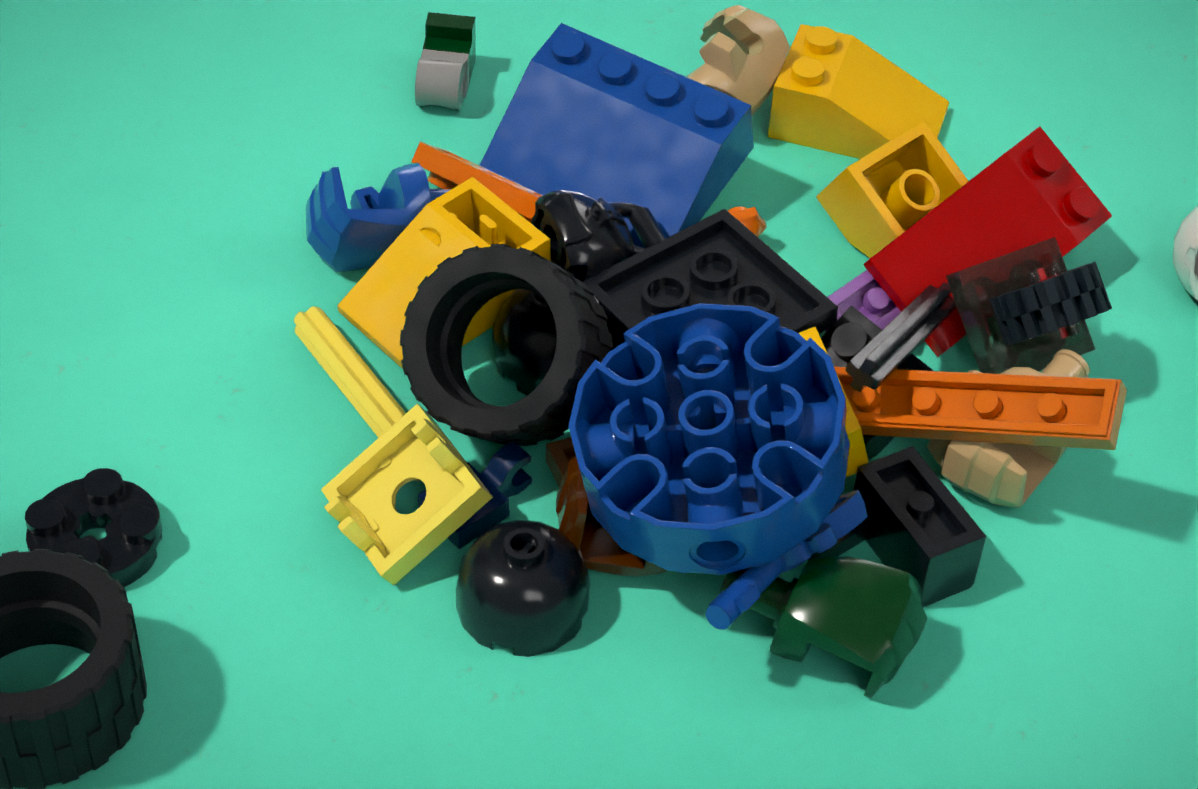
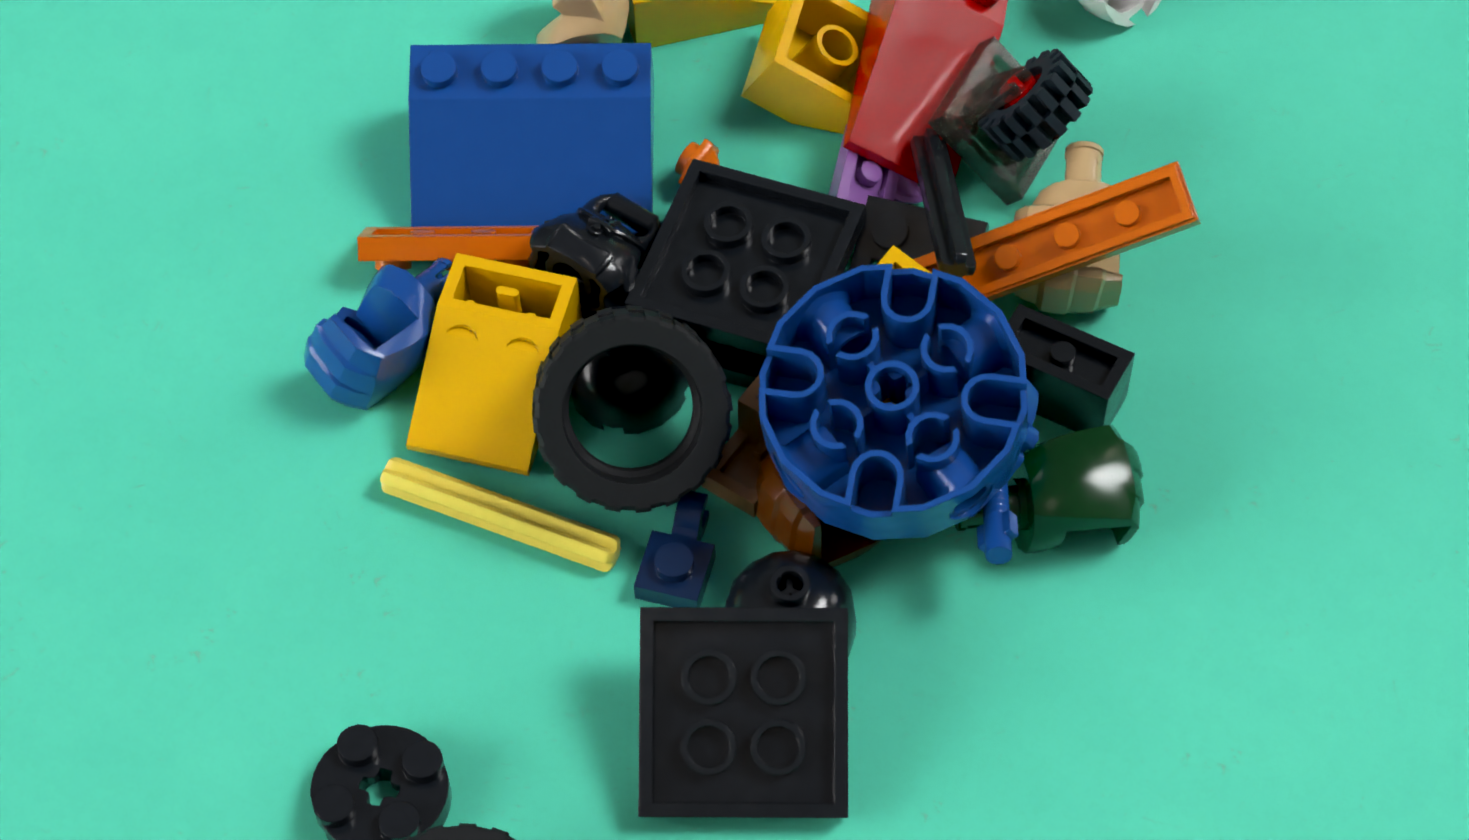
camera: 30 degrees left, 10 degrees up
light yellow piece [321,404,493,585] -> none
leg [415,12,476,110] -> none
none -> black plate [638,607,848,818]

